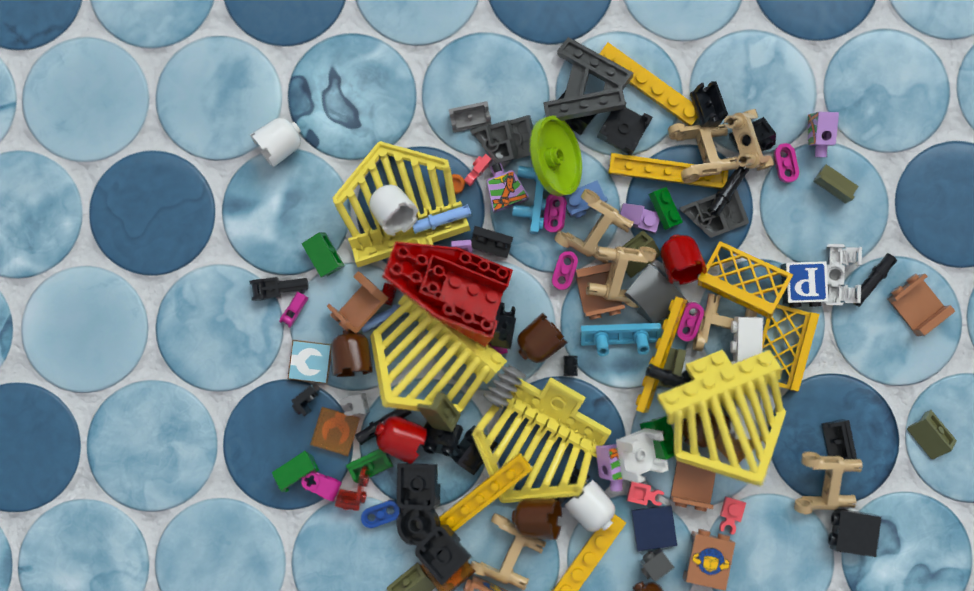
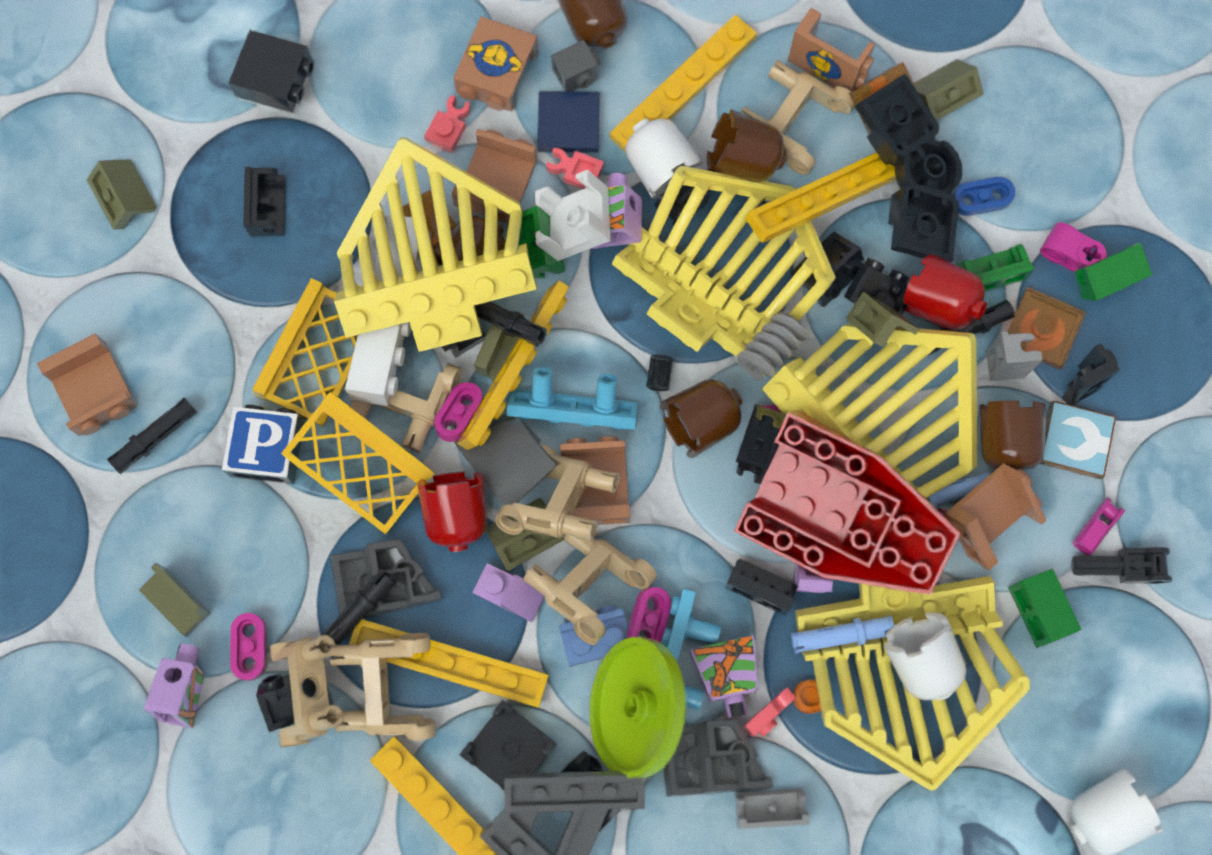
camera: 175 degrees left, 10 degrees down
clear red bracket [335,466,369,511] -> none
dark pink plate [552,251,578,290] -> none
green plate [648,187,683,230] -> none
black hinge [690,81,728,127] -> none
tan connector [794,452,863,514] -> none
white piece [825,244,862,306] -> none

